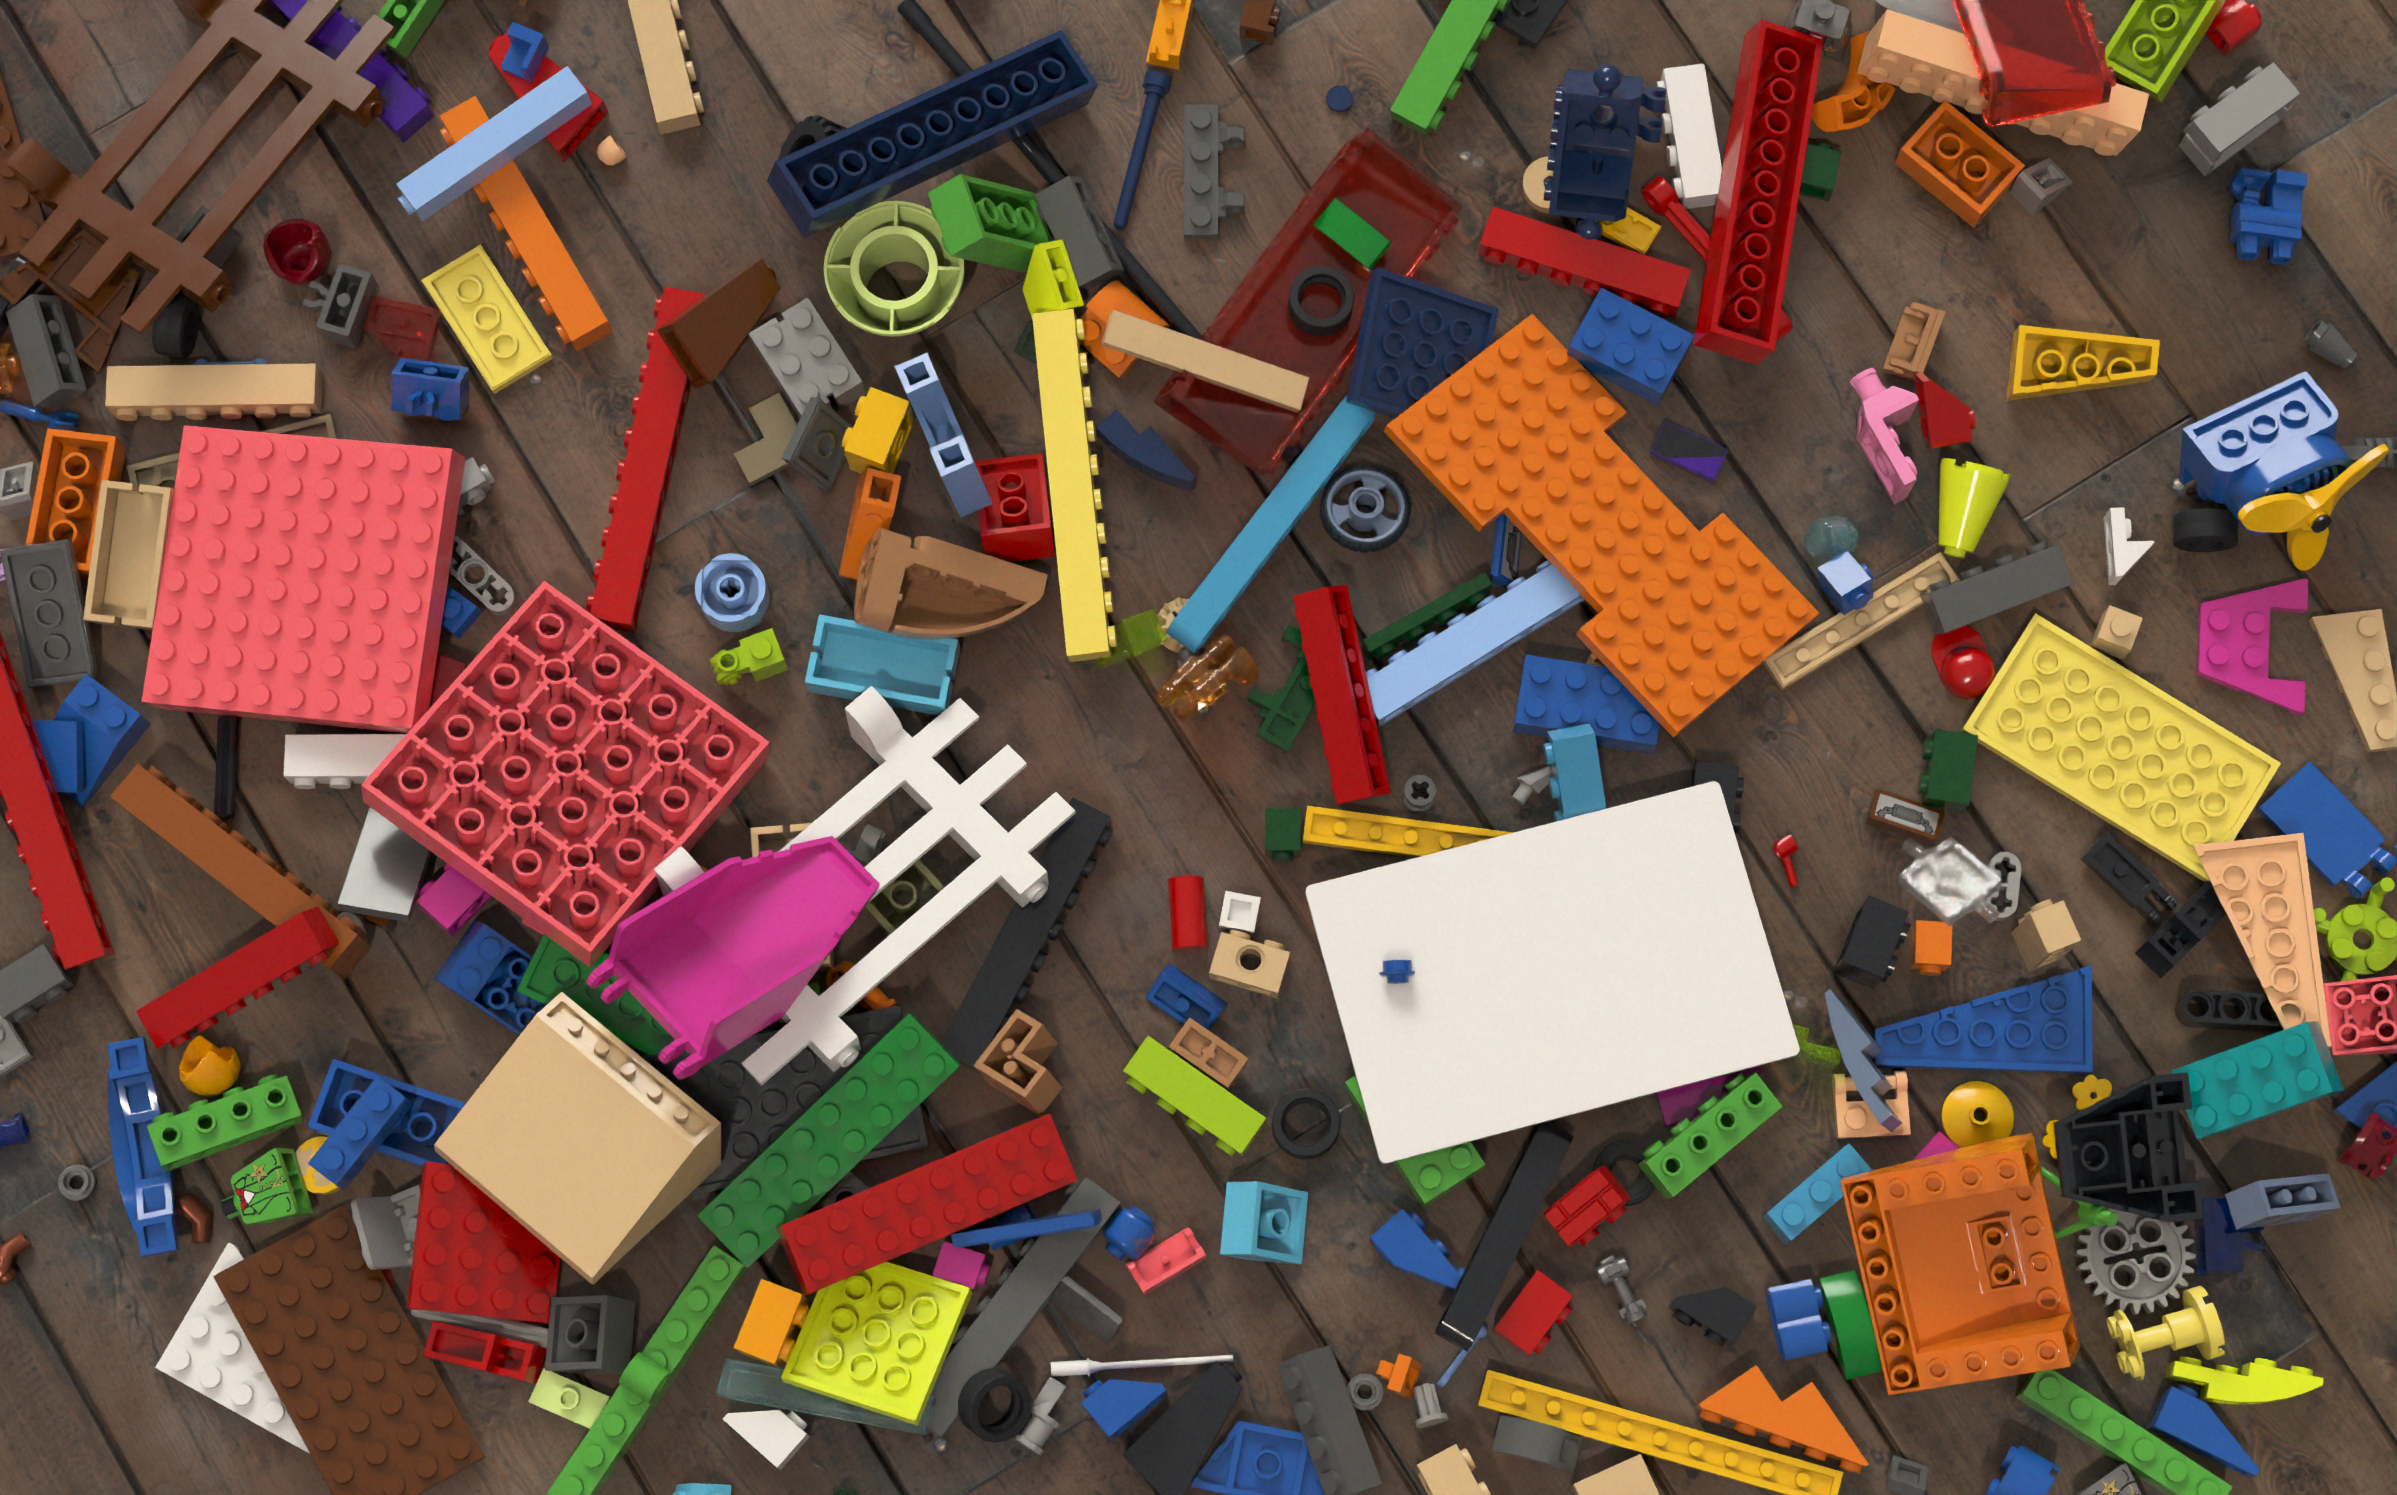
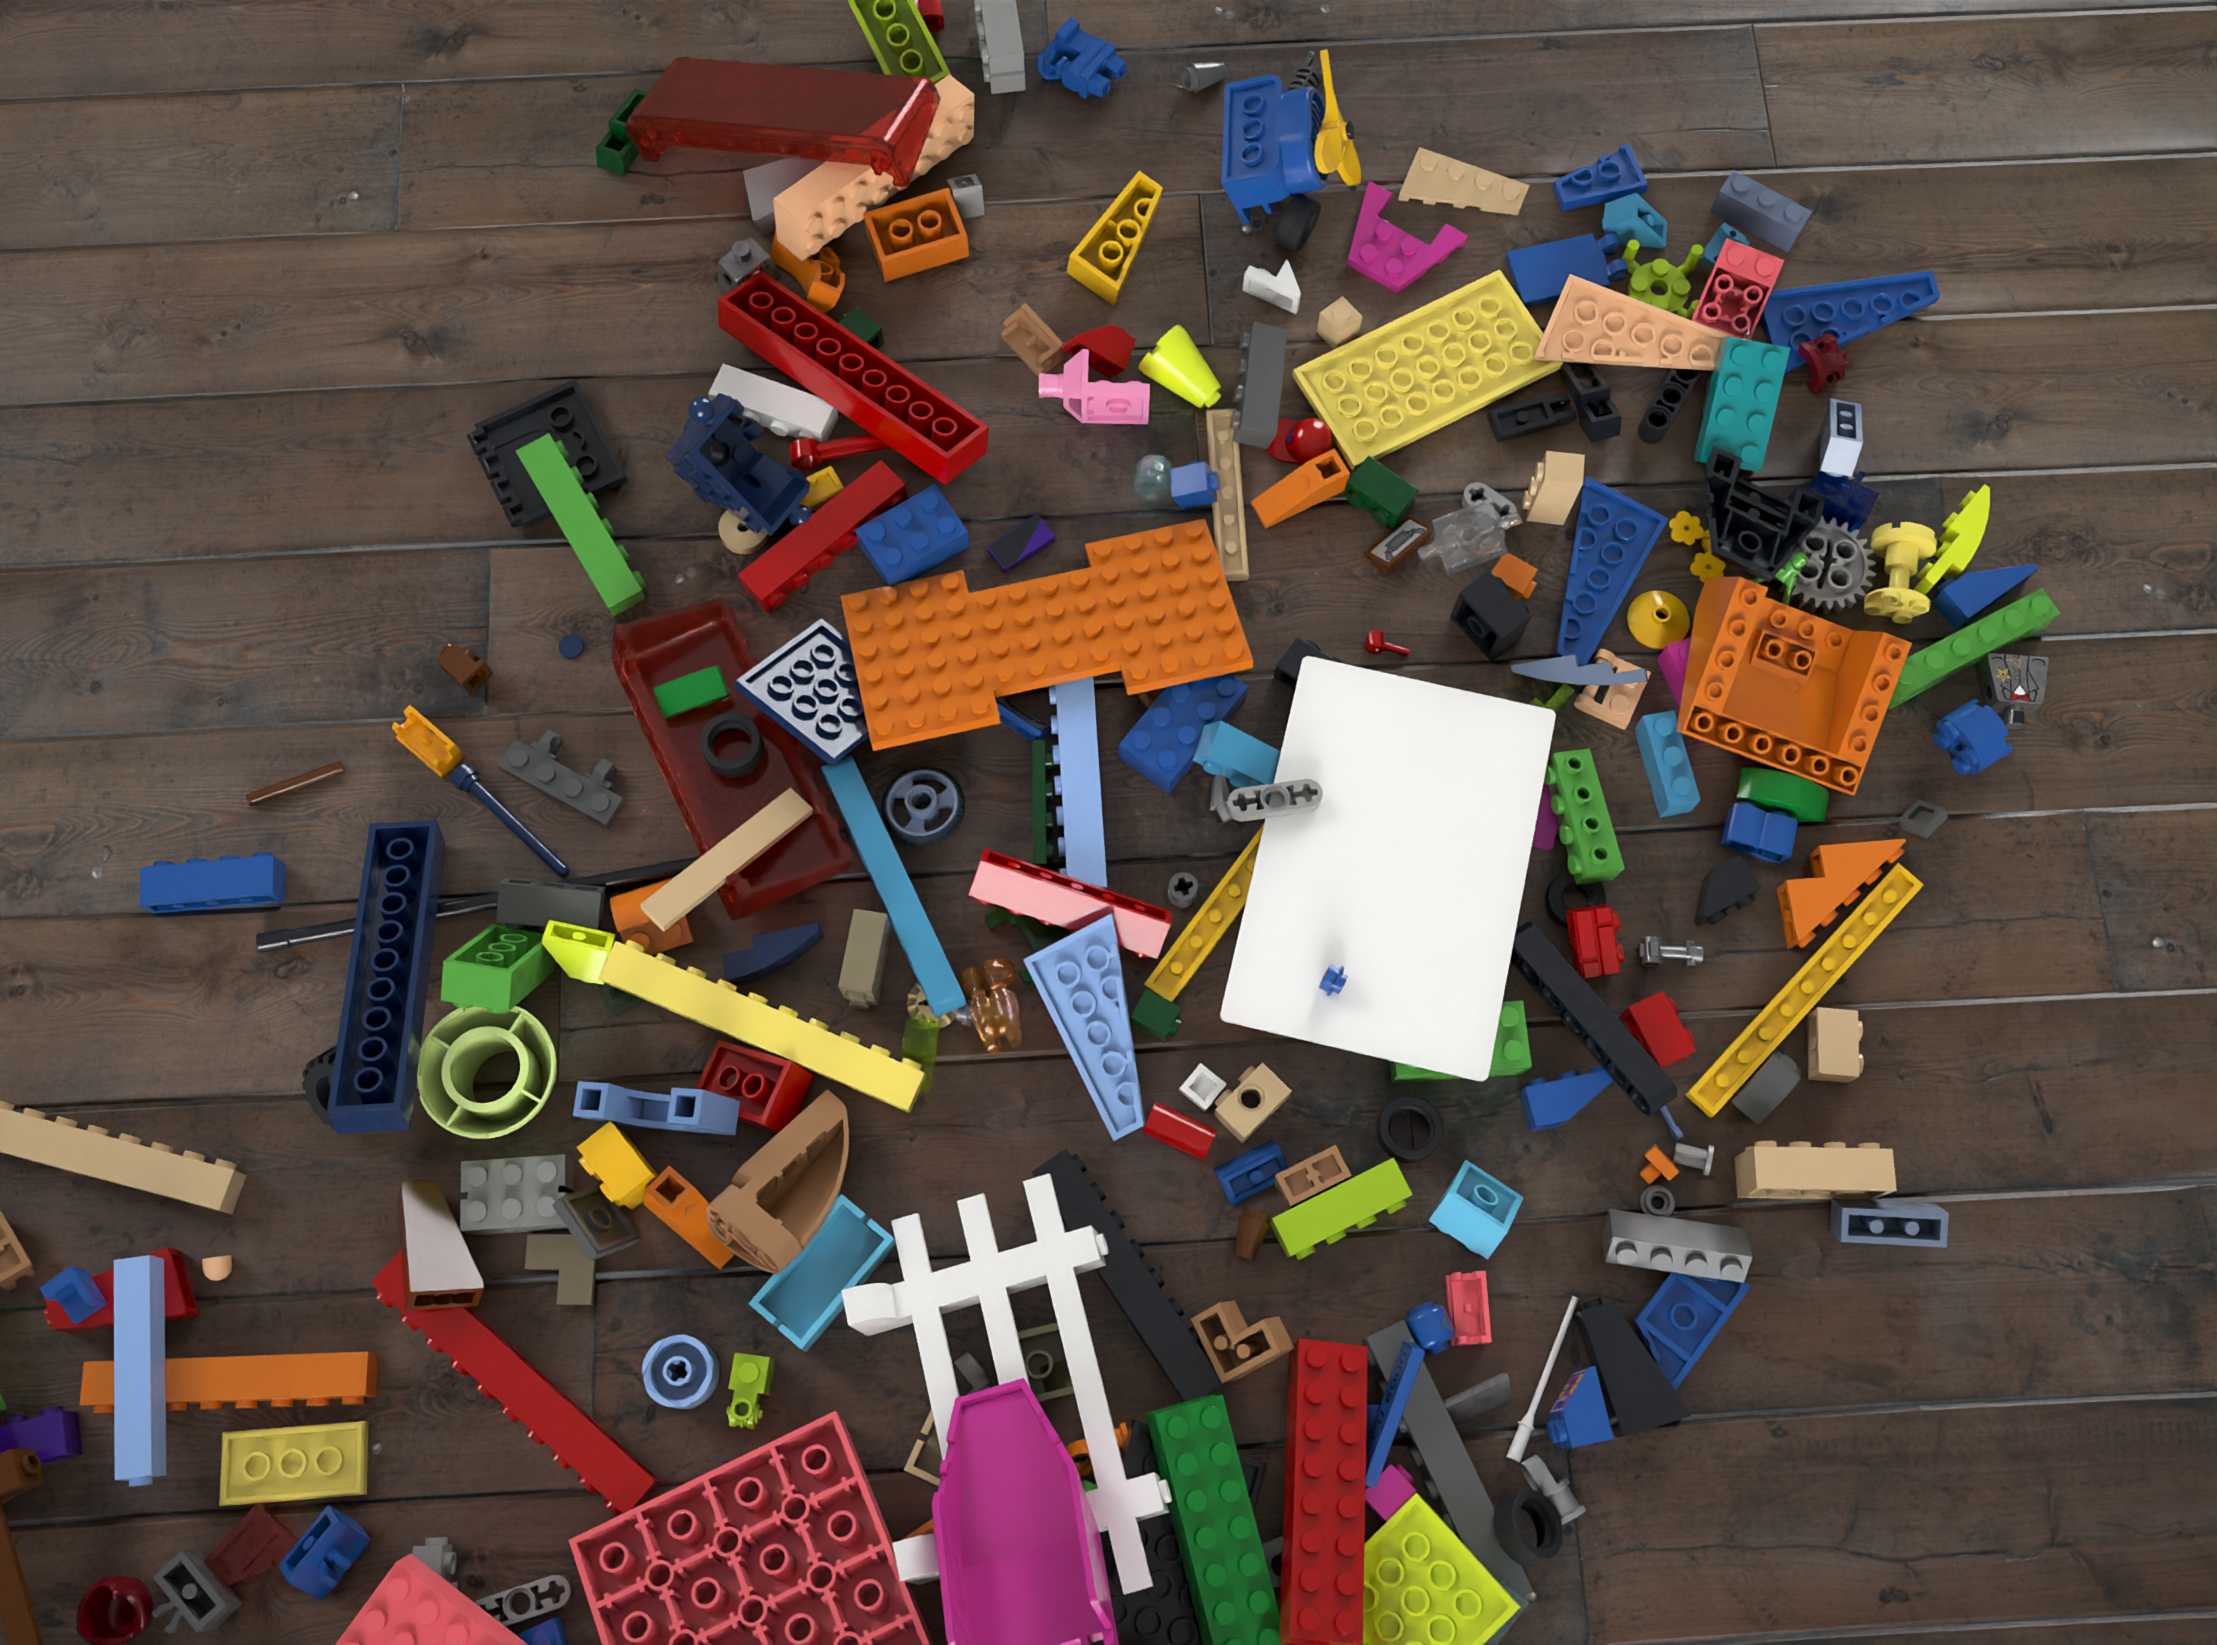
camera: 65 degrees left, 5 degrees down
none -> dark tan brick [838,909,893,1010]
none -> light blue wing [1023,913,1145,1141]
none -> light grey beam [1227,779,1323,822]
none -> reddish brown cone [1235,1207,1271,1261]
none -> orange slope [1251,448,1350,529]

